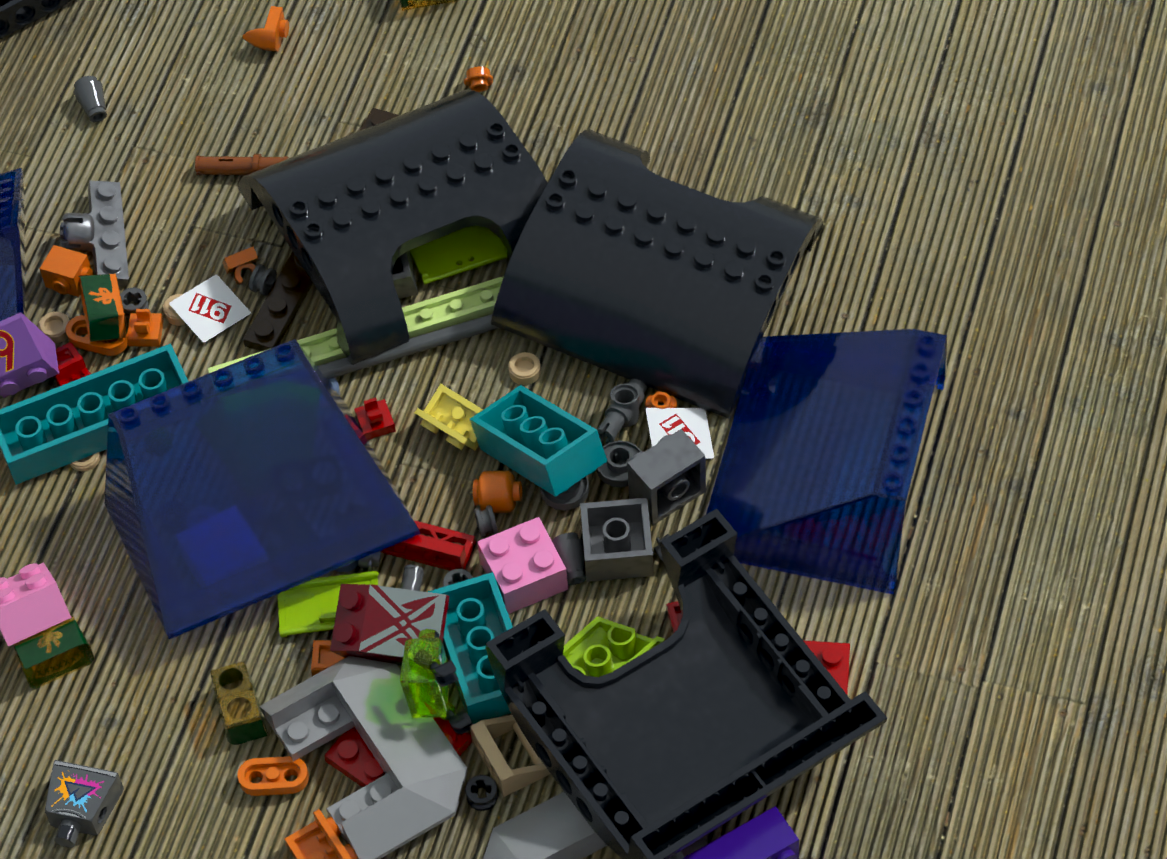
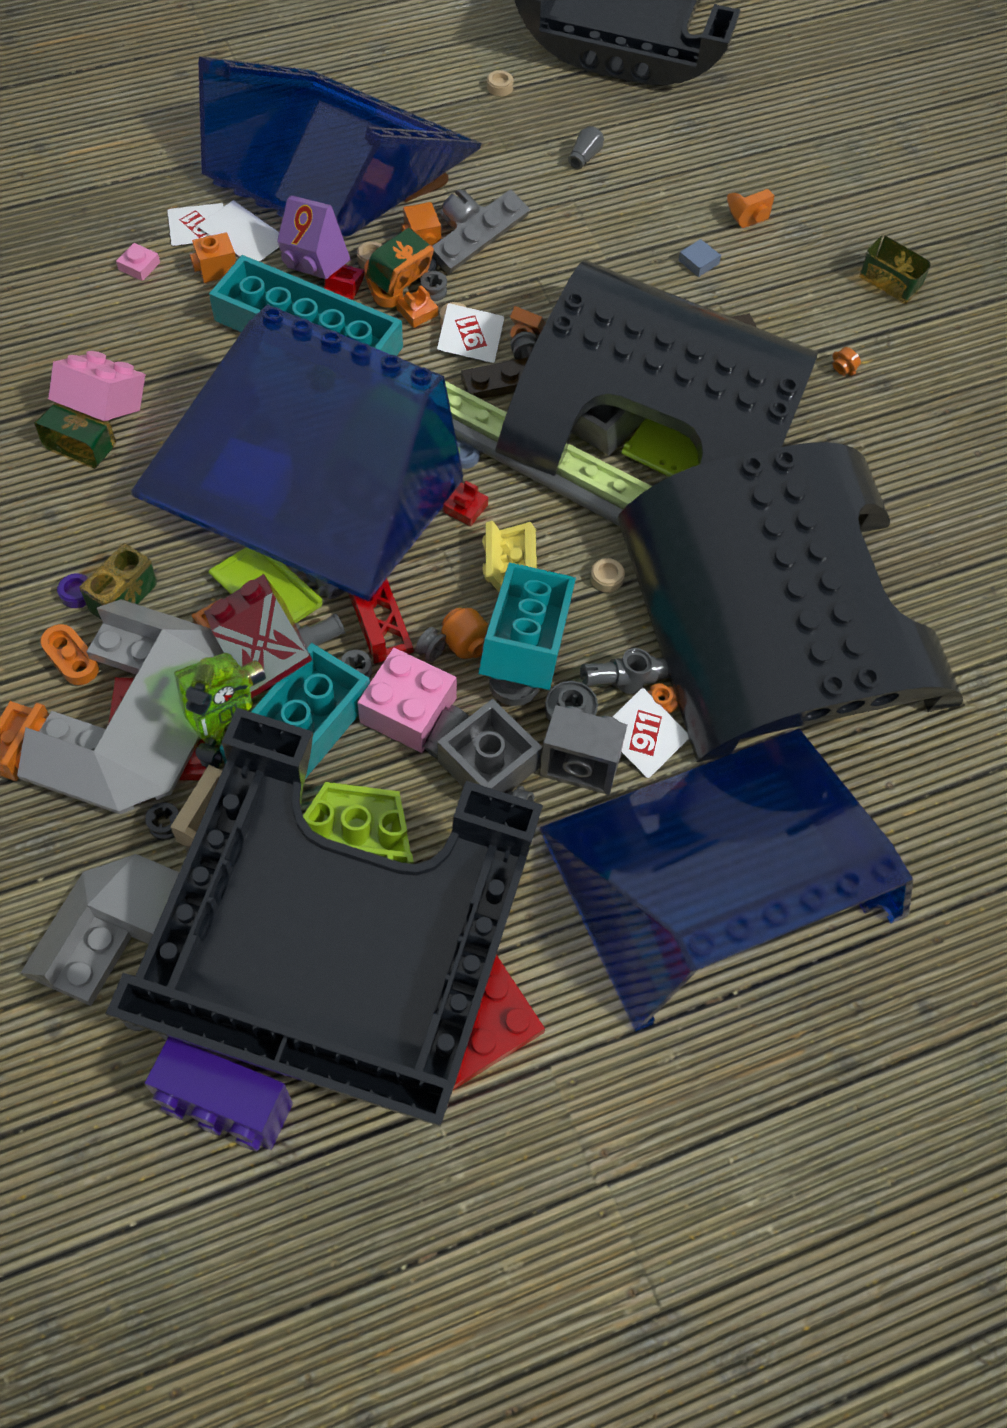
camera: 45 degrees right, 5 degrees up
dark orange pin [195,154,289,175] -> none
none -> dark purple tile [57,573,95,608]
none -> sand blue tile [678,239,721,277]

